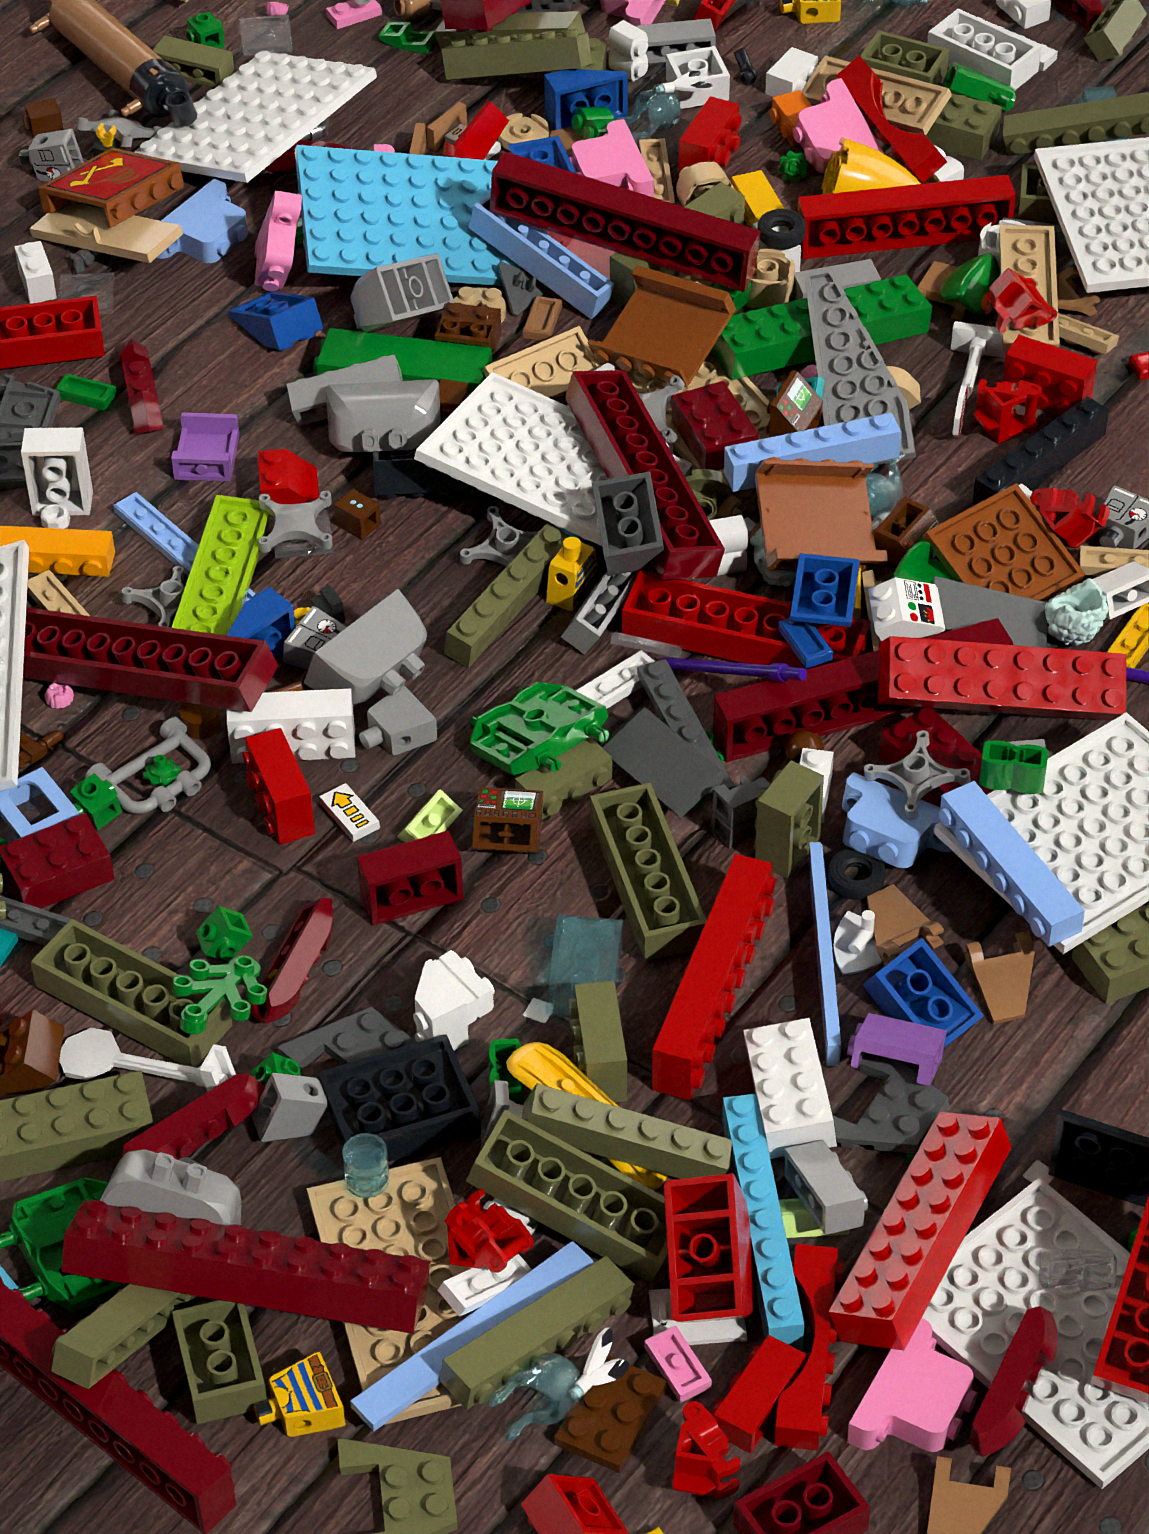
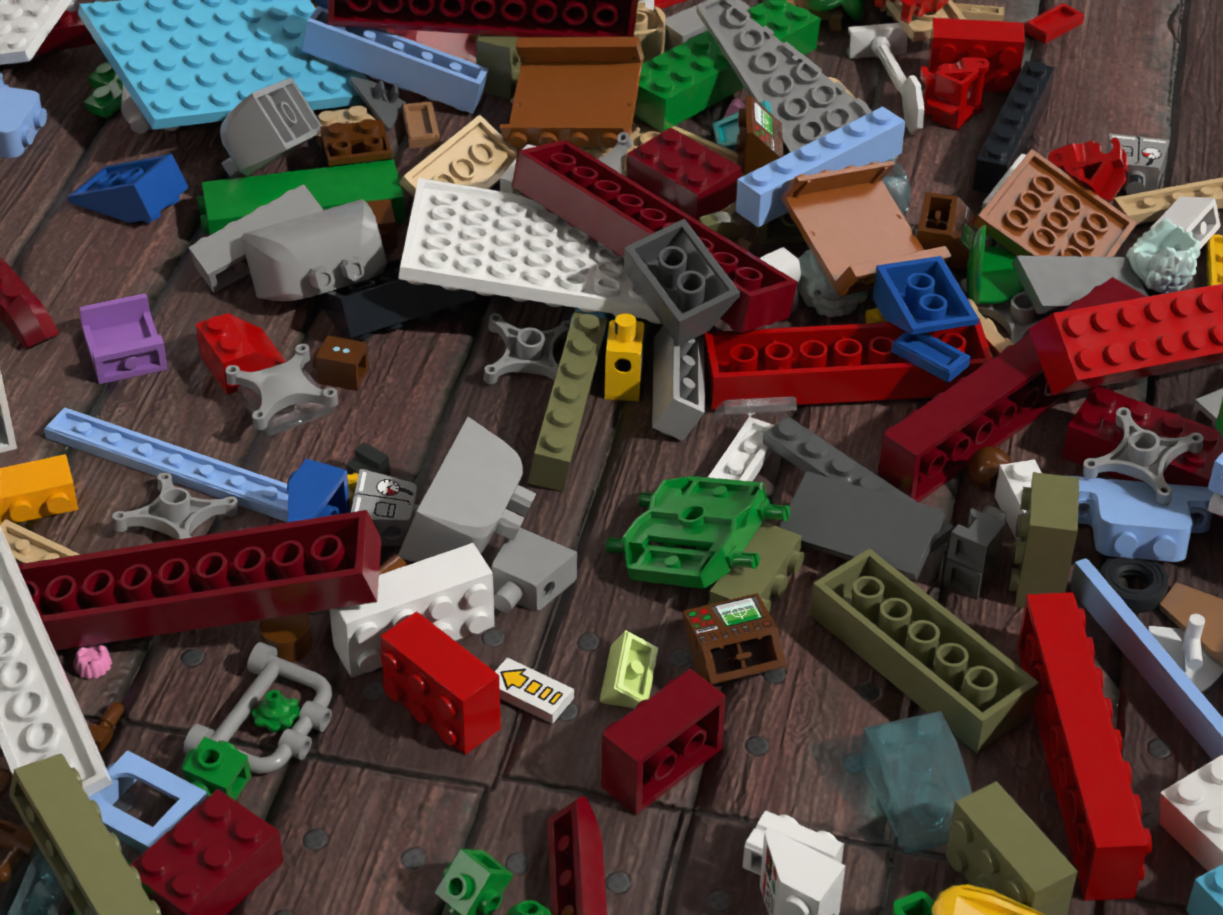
camera: 25 degrees left, 5 degrees down
lime plate [172,495,272,635] -> none
bright pink brick [254,190,302,291] -> none
white sticker [523,998,555,1023] -> none
dark purple bar [661,657,807,682] -> none
white slope [868,577,946,641] -> none

